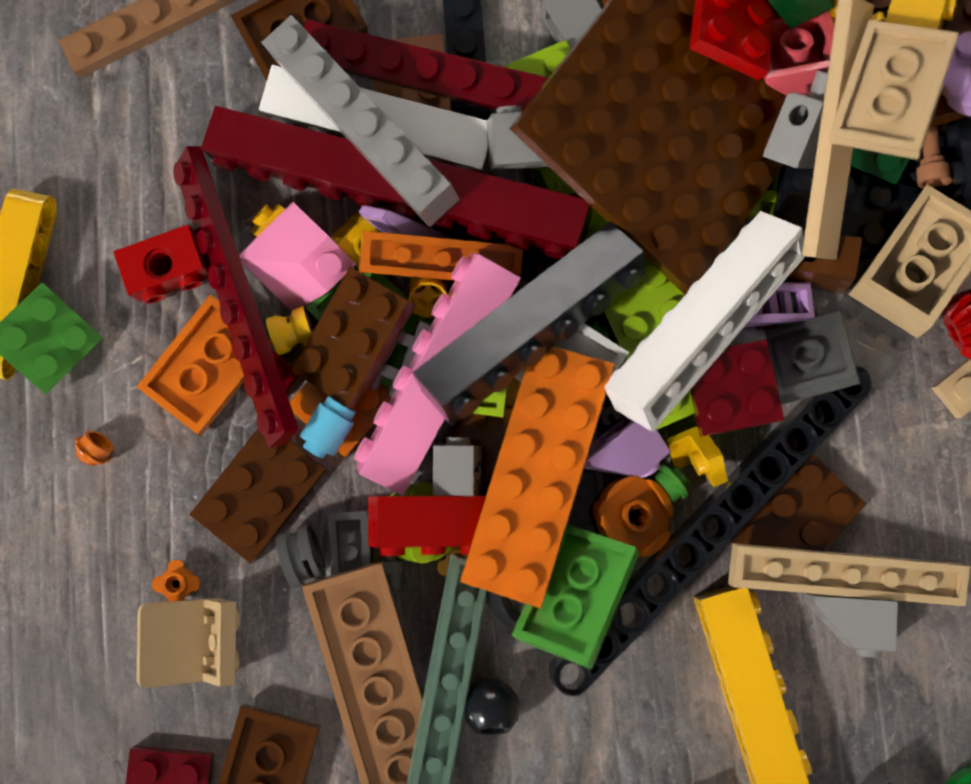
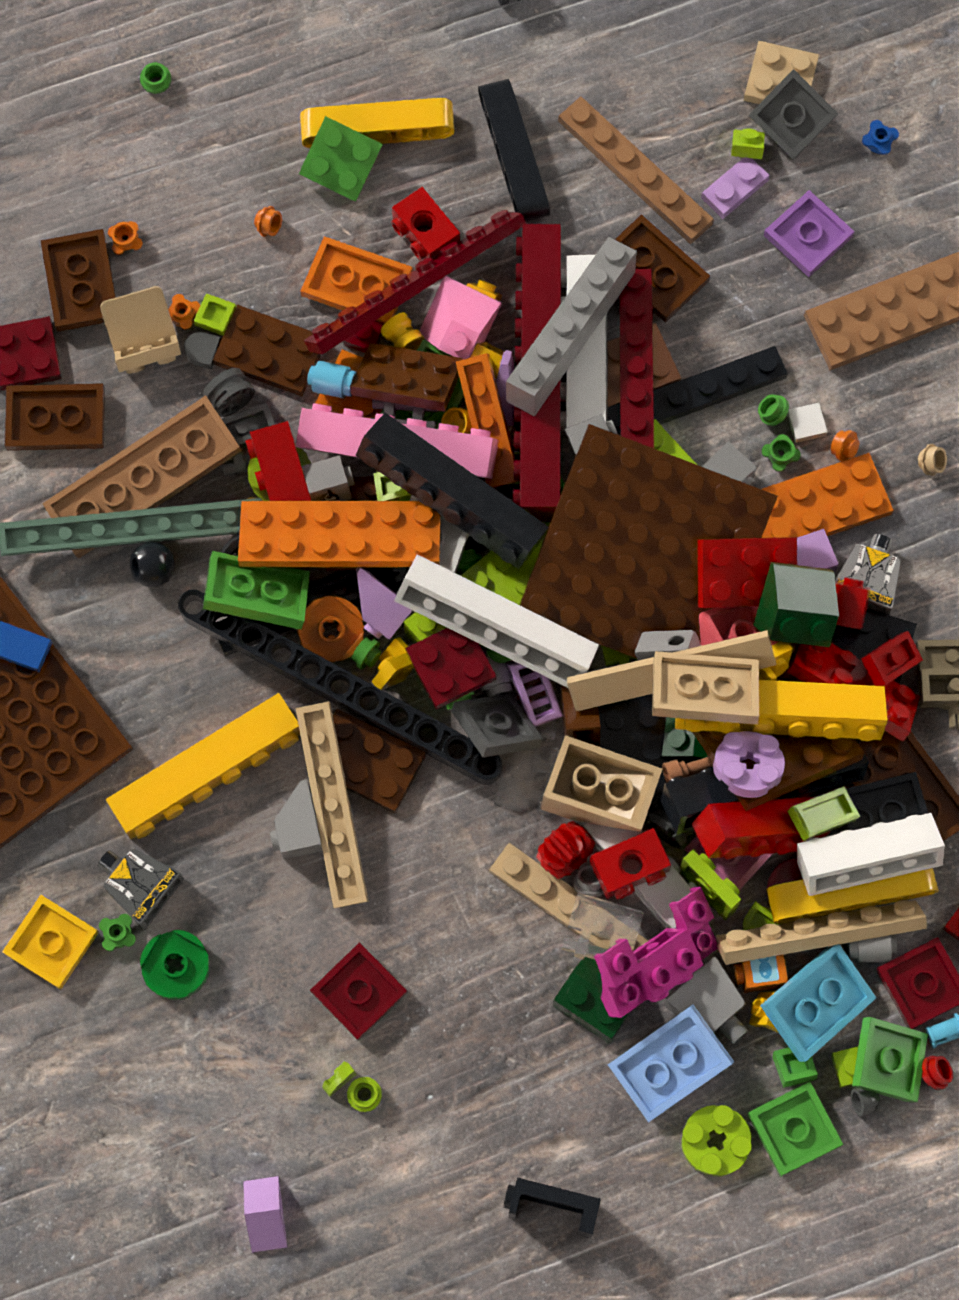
camera: 70 degrees right, 10 degrees down
none -> reddish brown plate [41,229,116,332]
none -> orange plate [108,221,143,255]
none -> dark grey tile [184,332,221,370]
none -> lime plate [194,293,236,336]
none -> black beam [478,79,550,222]

